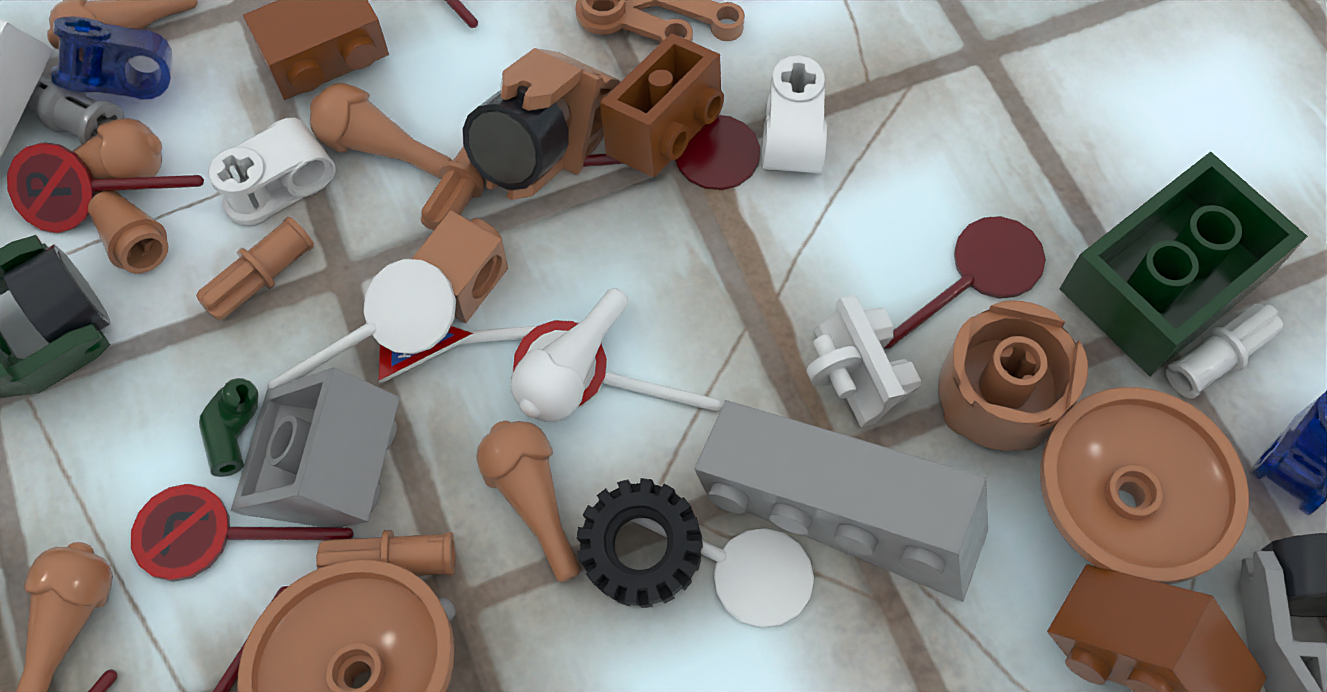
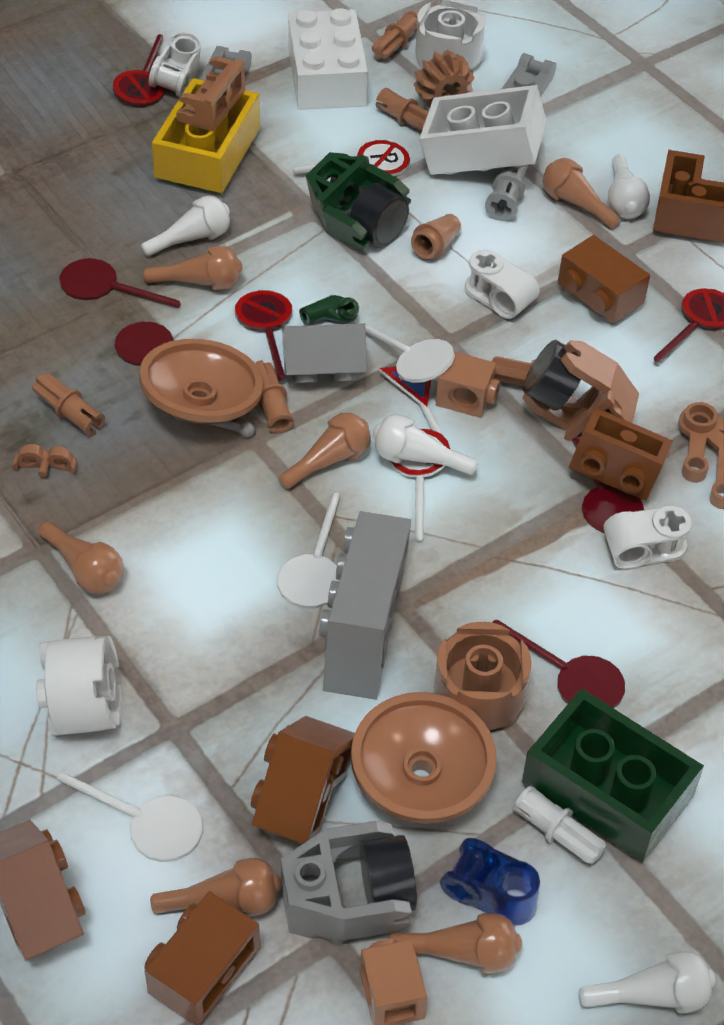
camera: 75 degrees right, 15 degrees down
piece [7,142,204,233] -> none
clear blue piece [51,16,173,100] -> none
nougat piece [73,118,162,179] -> none
nougat axle [196,217,314,320] -> none
nougat piece [310,83,452,179] -> none
black tyre [576,478,703,608] -> none
white hips [806,295,921,428] -> none

